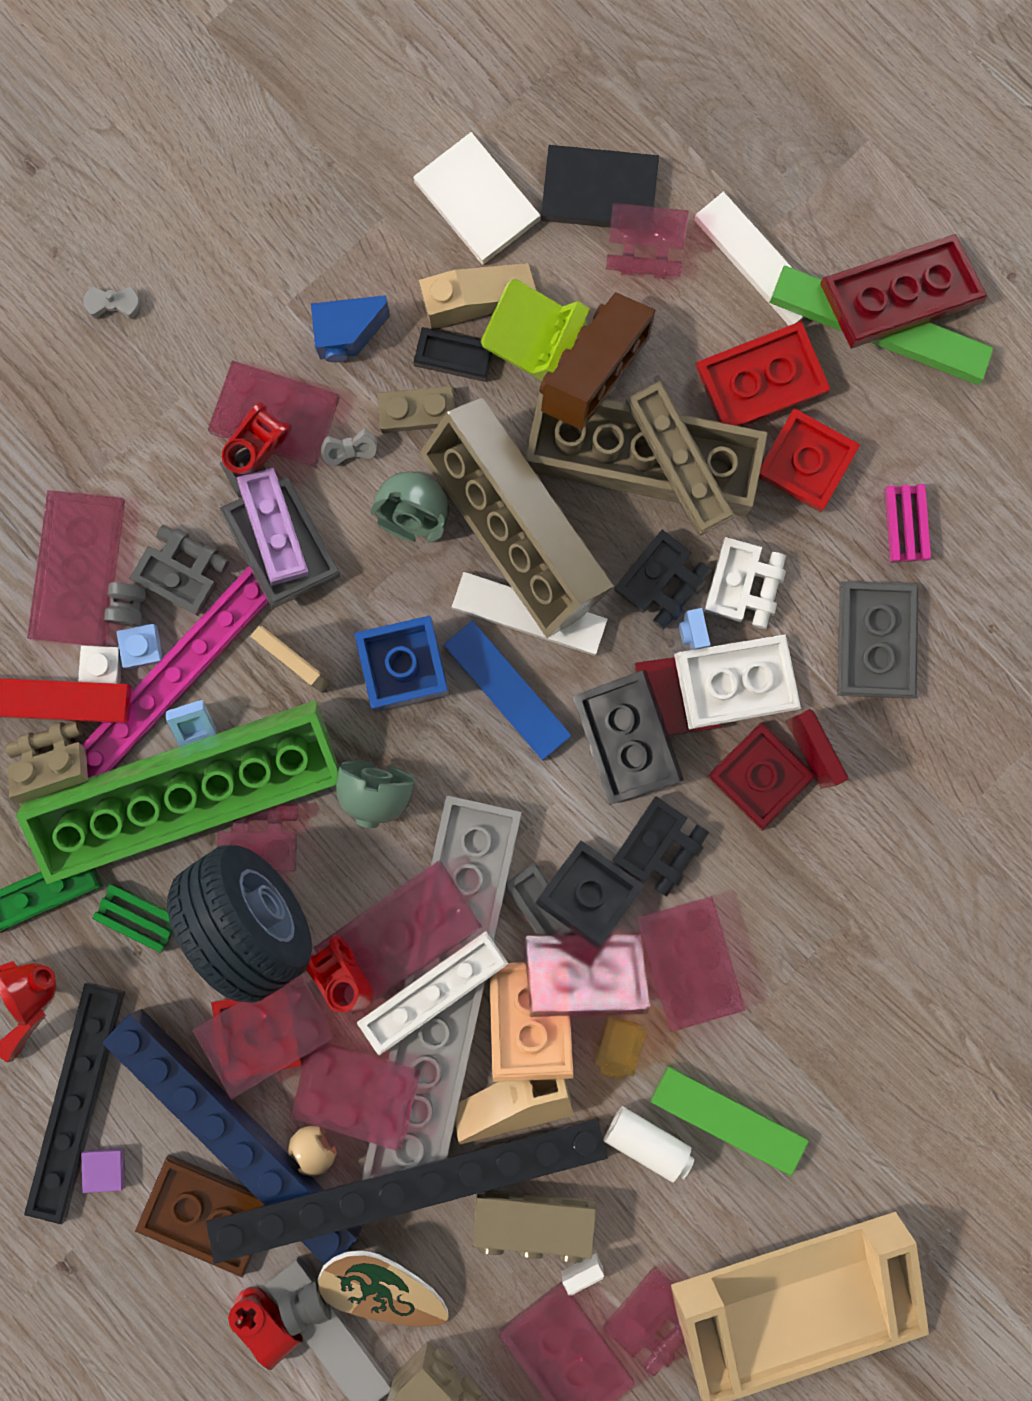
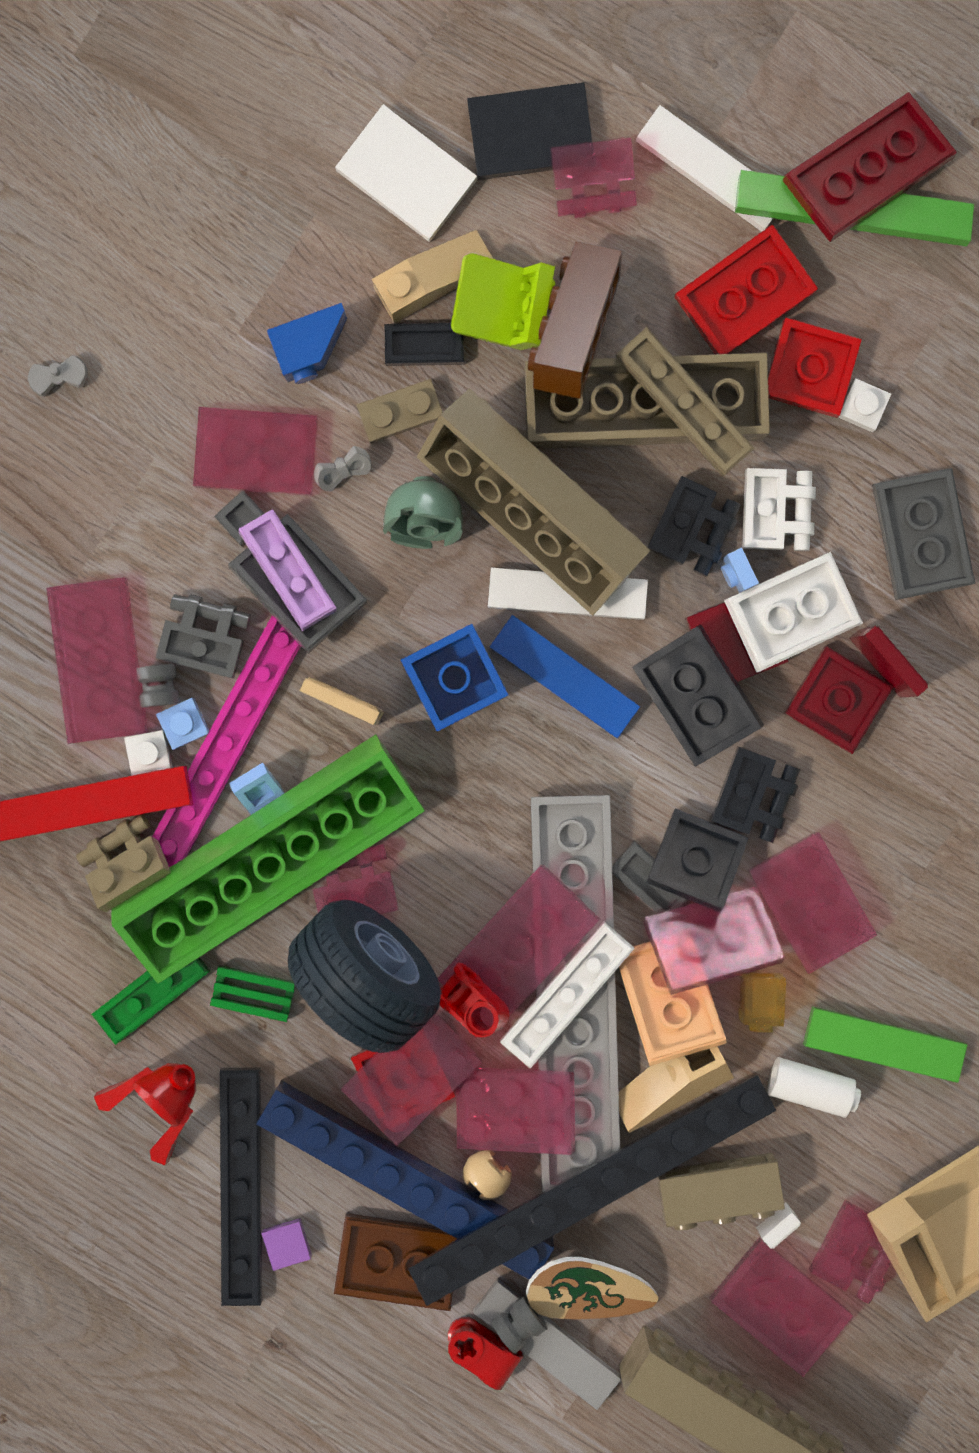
camera: 20 degrees left, 5 degrees up
red piece [221,402,292,476] -> none
sand green cylinder [336,761,414,828] -> none
dark pink tile [884,484,931,563] -> none
none -> white plate [838,378,891,432]

